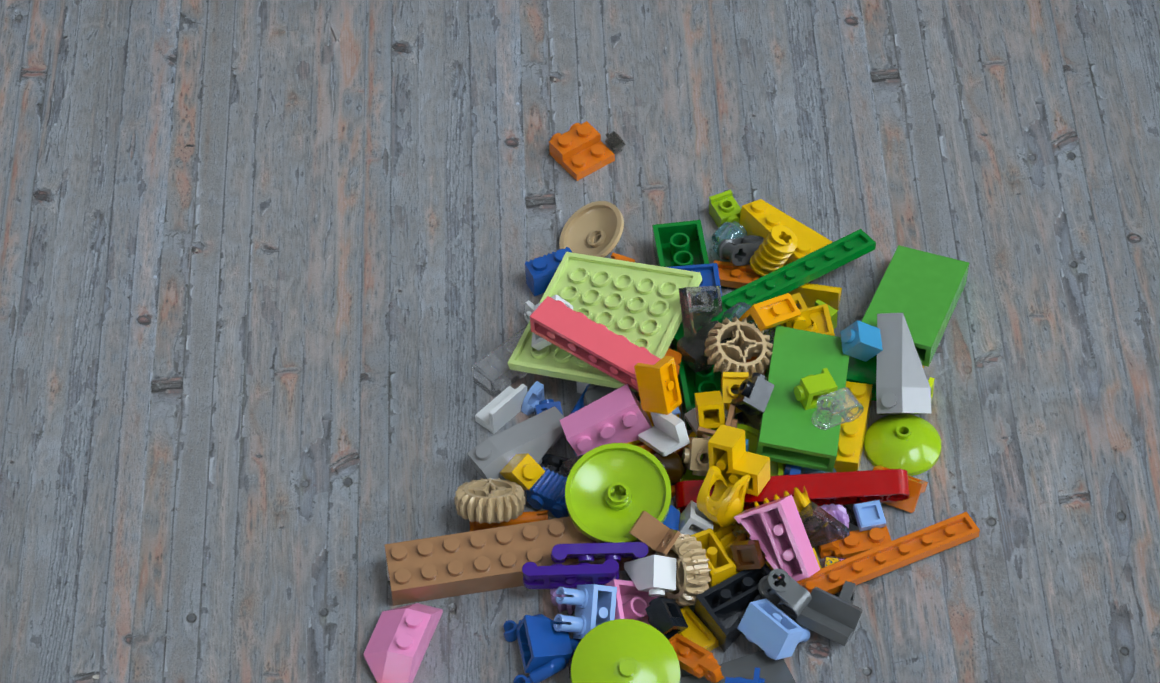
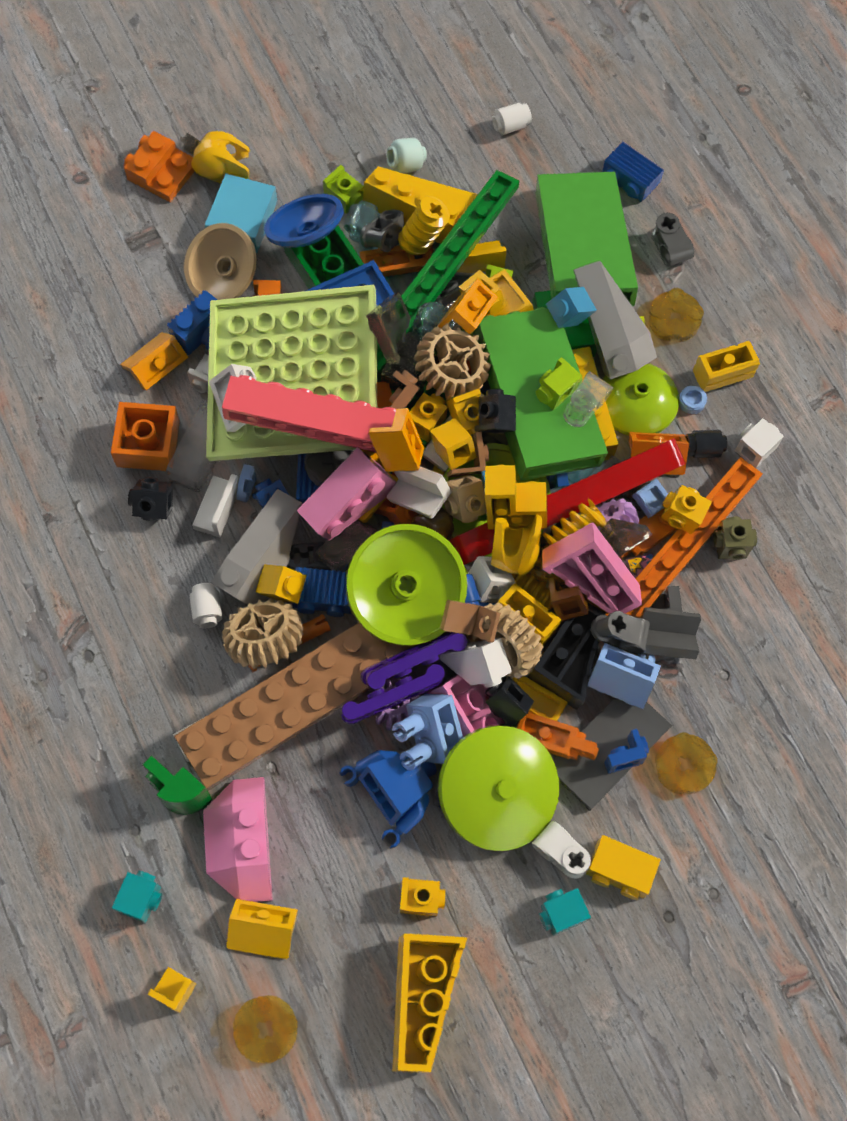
camera: 30 degrees left, 20 degrees up
none -> orange brick [111,402,180,472]
none -> teal brick [112,870,162,923]
none -> light orange panel [120,332,189,391]
none -> black brick [128,477,173,521]
none -> green brick [143,755,213,815]
none -> white brick [189,583,222,629]
none -> yellow helmet [191,131,250,183]
none -> medium azure brick [205,173,277,253]
none -> blue dish [264,194,344,248]
none -> light aqua head [386,138,427,173]
none -> medium nougat bracket [388,370,420,409]
none -> yellow brick [410,393,448,443]
none -> white brick [492,103,532,135]
none -> blue brick [602,141,664,202]
none -> clear yellow plate [649,288,704,342]
none -> dark grey piece [652,212,695,267]
none -> yellow brick [661,485,712,534]
none -> light blue tile [679,386,707,414]
none -> black brick [685,430,727,458]
none -> yellow brick [693,341,760,392]
none -> olive brick [713,516,757,560]
none -> white brick [735,418,784,468]

